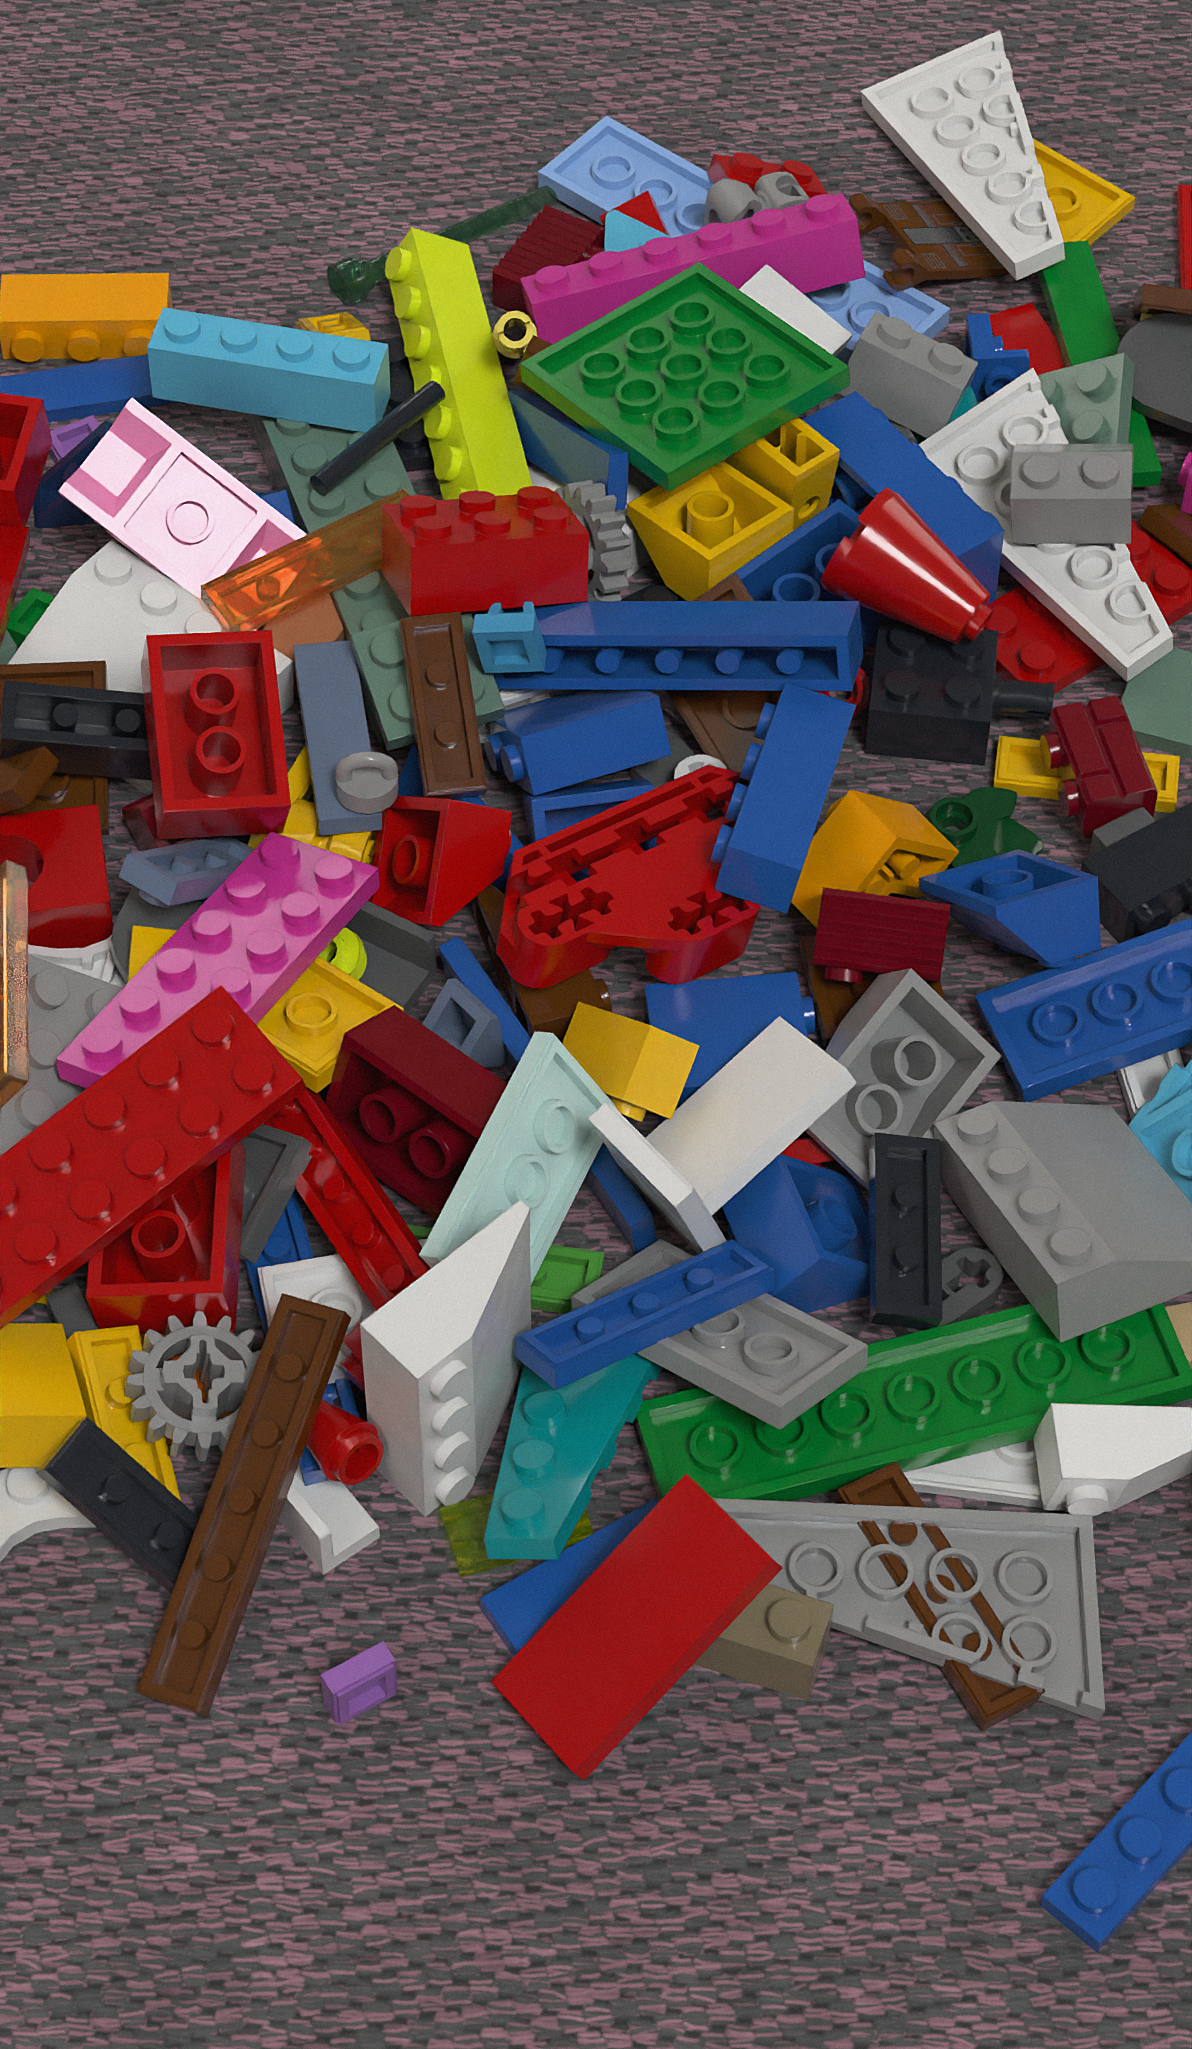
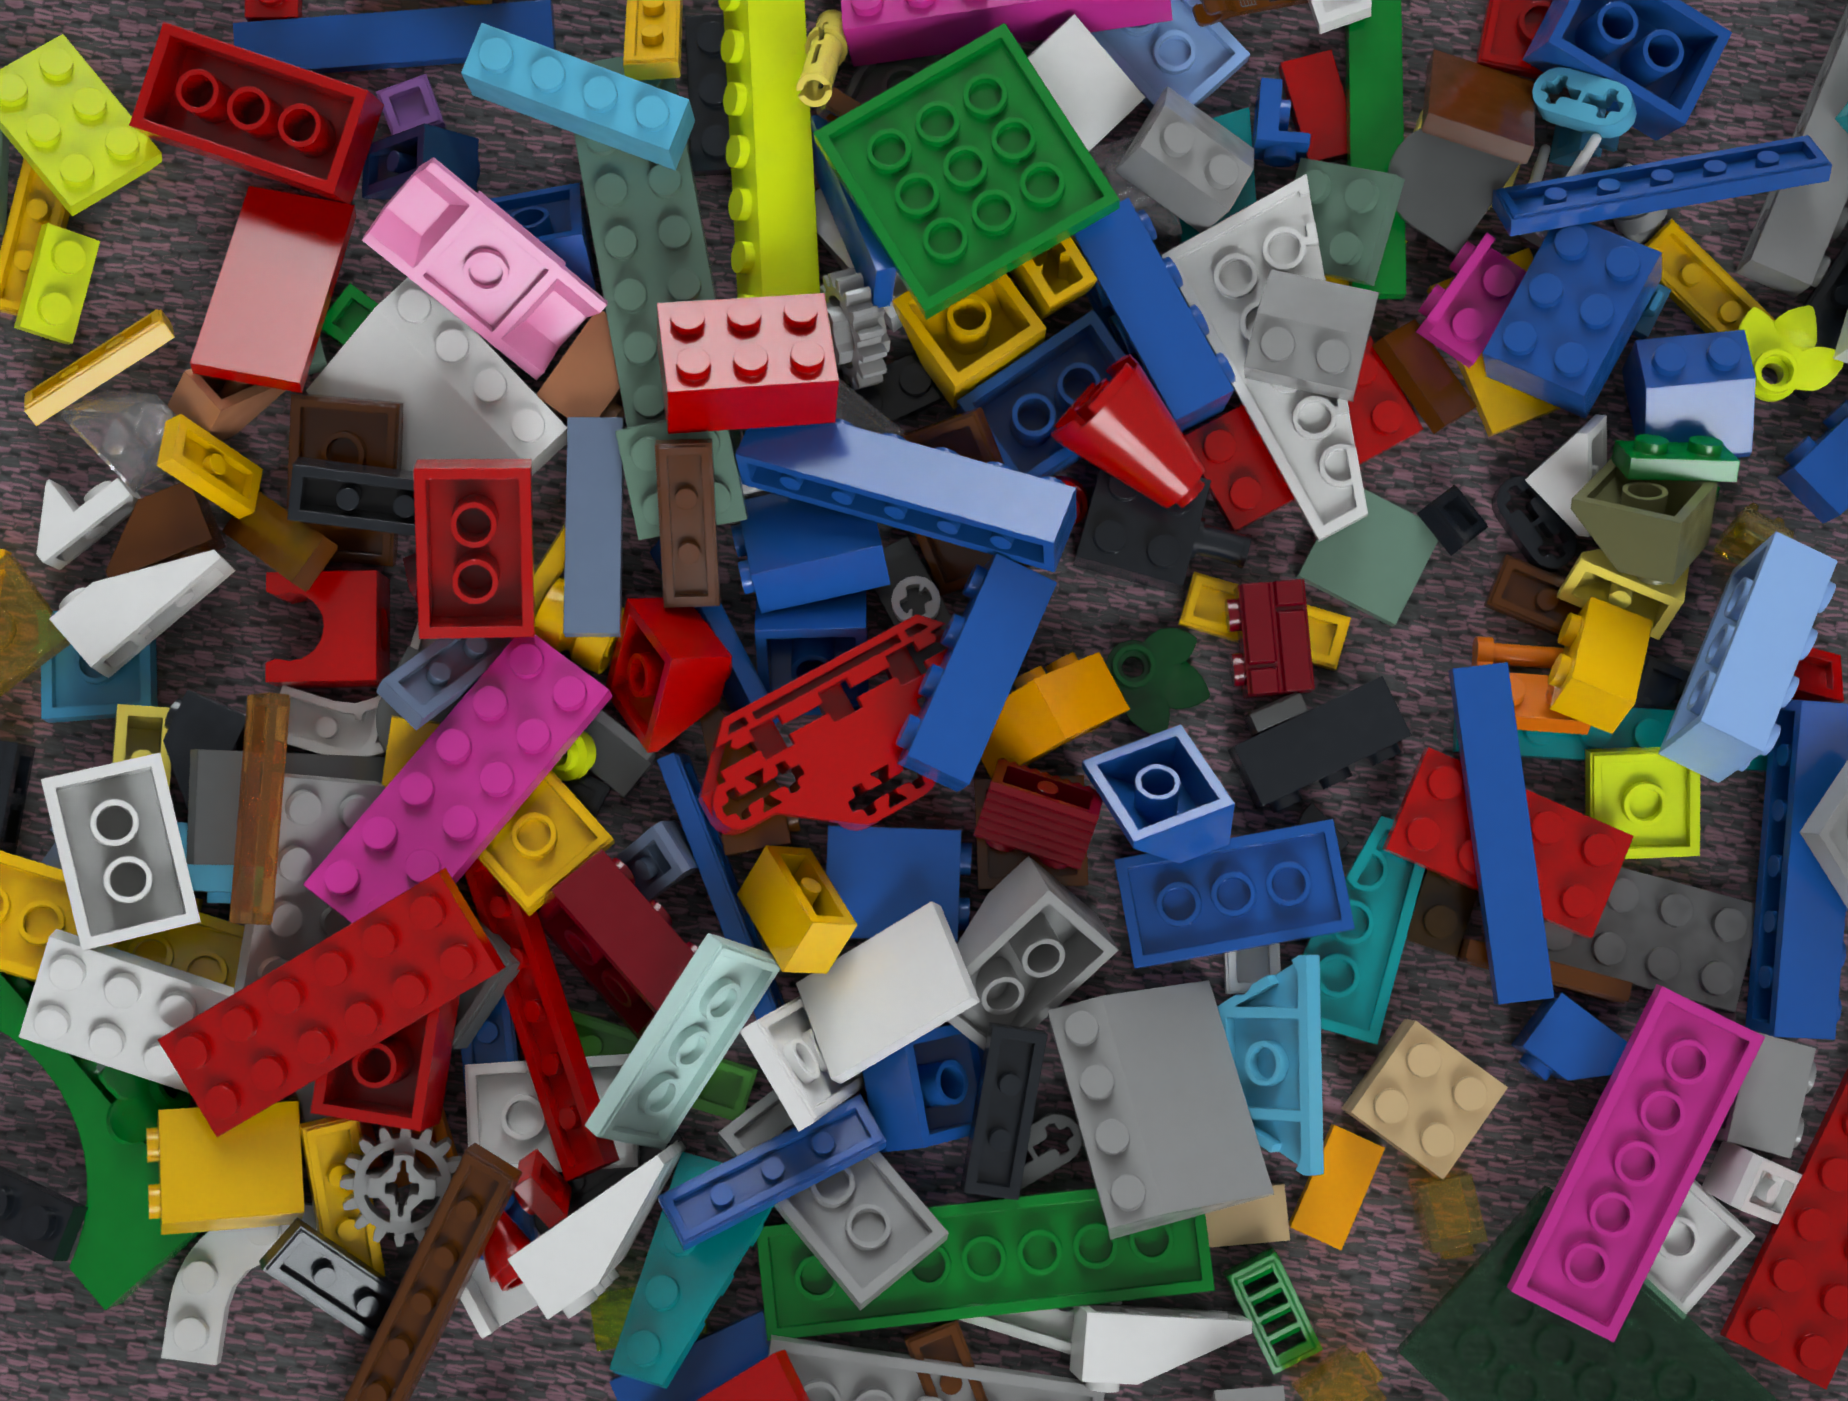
camera: 10 degrees right, 30 degrees up
clear orange tile [201,489,410,632] -> none
black bar [310,380,445,496] -> none
light grey tile [335,751,399,814] -> none
dark azure tile [472,601,547,673] -> none

